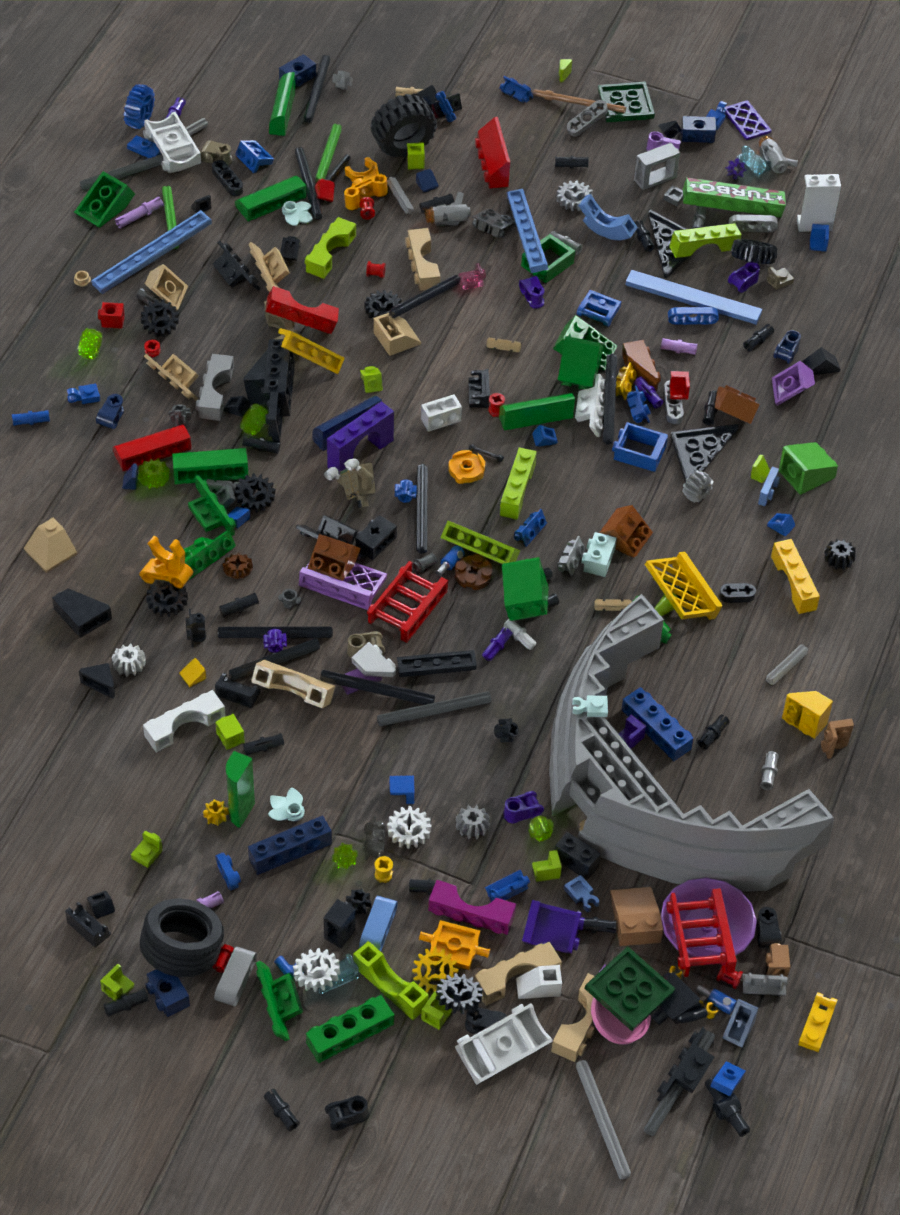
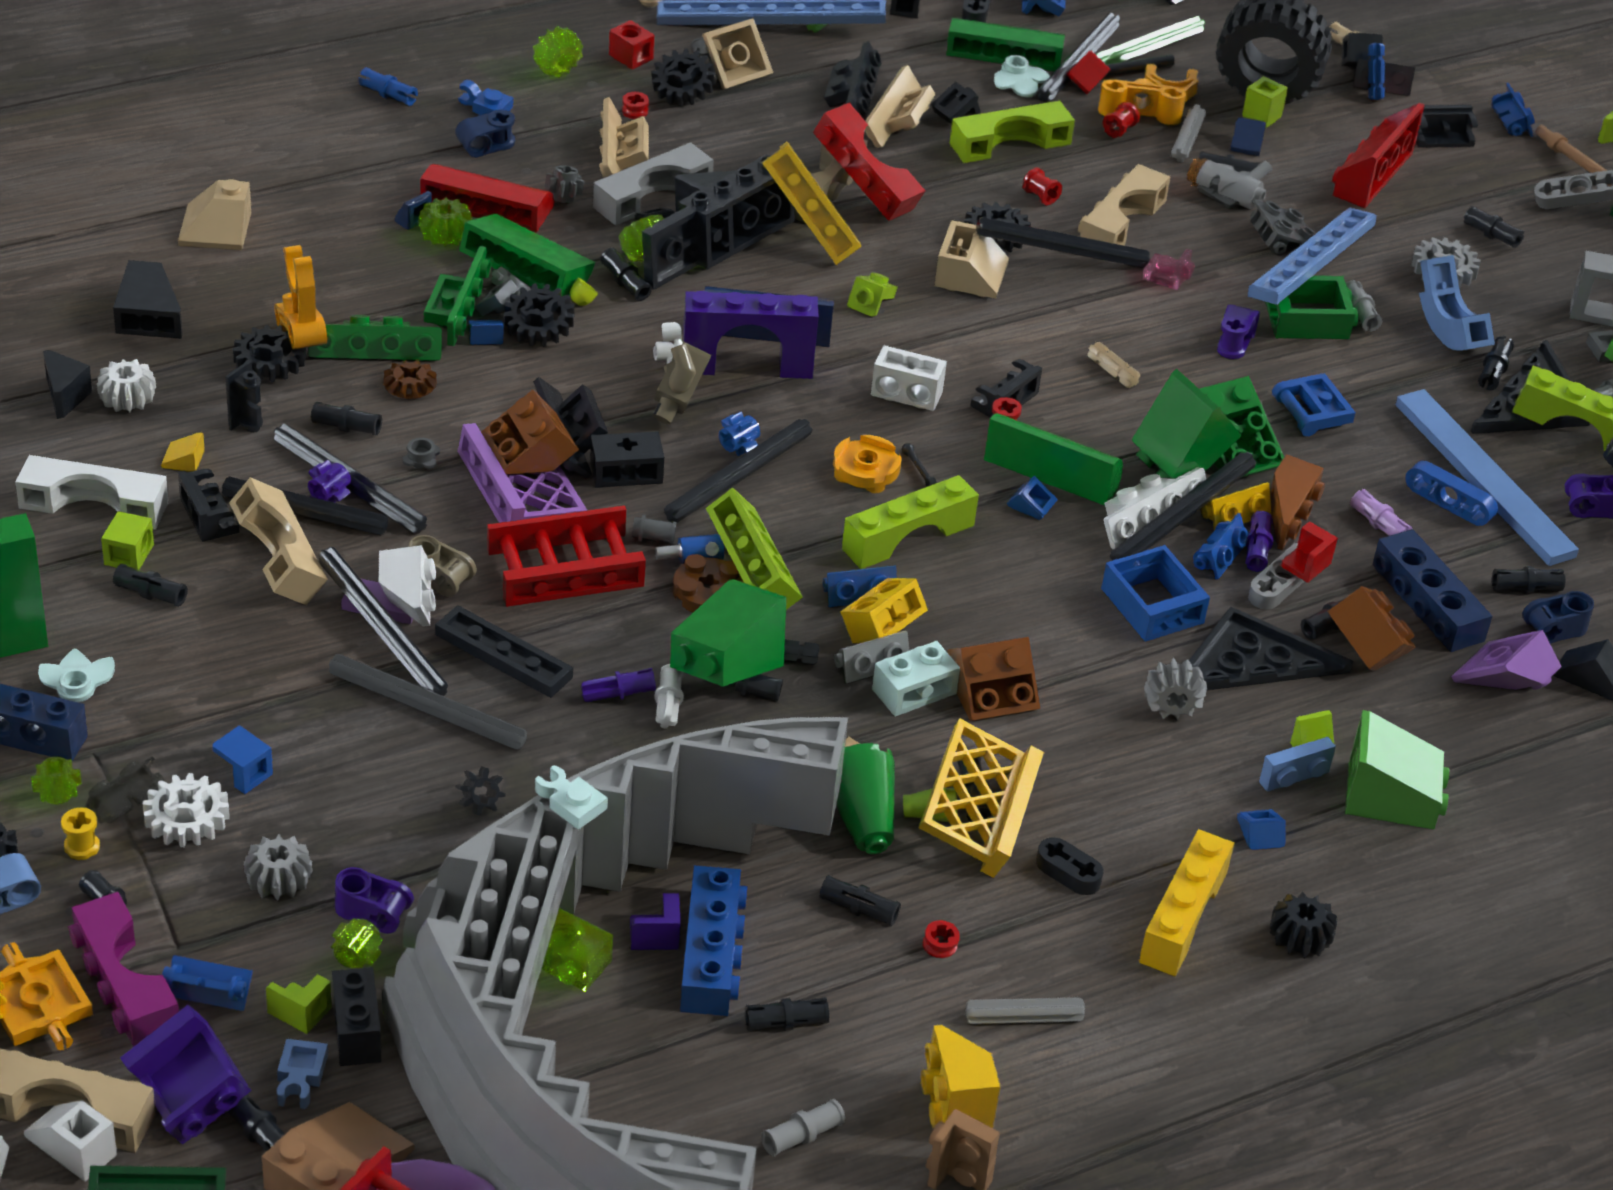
camera: 40 degrees right, 10 degrees down
none -> neon yellow hinge [570,278,598,306]
none -> black pin [819,875,901,926]
none -> yellow brick [840,578,928,643]
none -> red bush [923,920,960,958]
none -> dark blue brick [1372,529,1493,652]
none -> black hinge [1416,105,1478,148]

